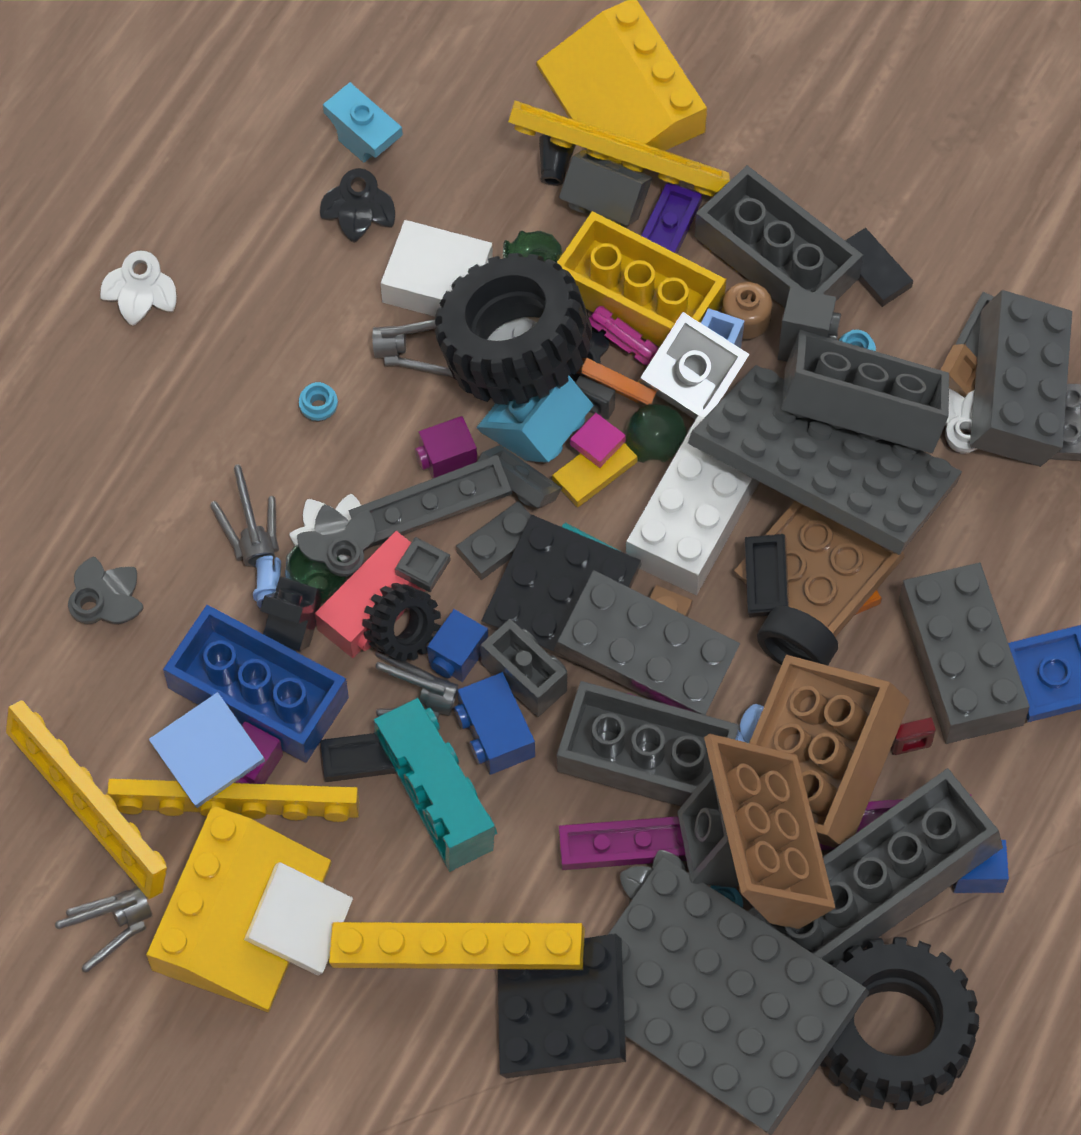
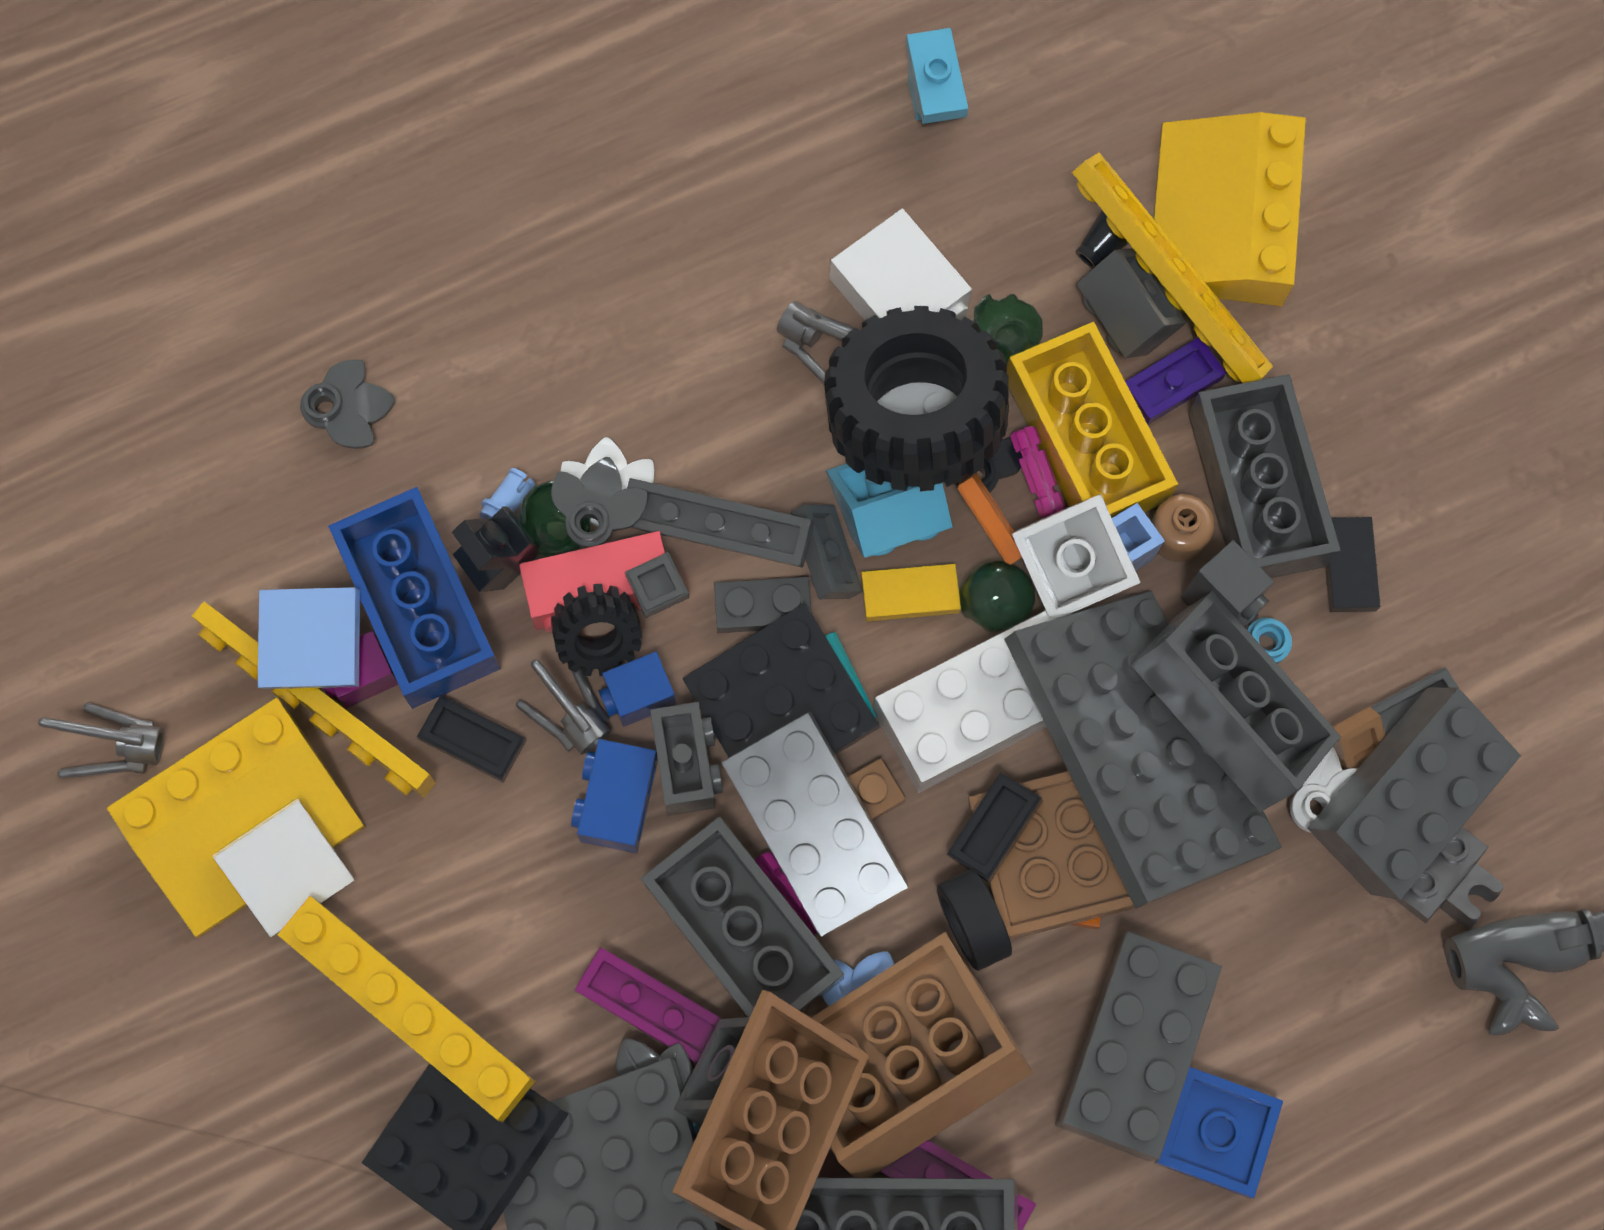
camera: 30 degrees right, 10 degrees up
yellow plate [6,700,167,900] -> none
white plate [100,251,177,326] -> none
flat silver plant [210,464,279,567] -> none
medium azure plate [299,382,338,421] -> none
black plate [320,168,395,243] -> none
teal wedge [374,698,497,872] -> none
magenta brick [415,416,478,479] -> none
dark pink tile [570,413,626,468] -> none
dark grey tile [576,375,615,420] -> none
dark red tile [891,717,936,755] -> none

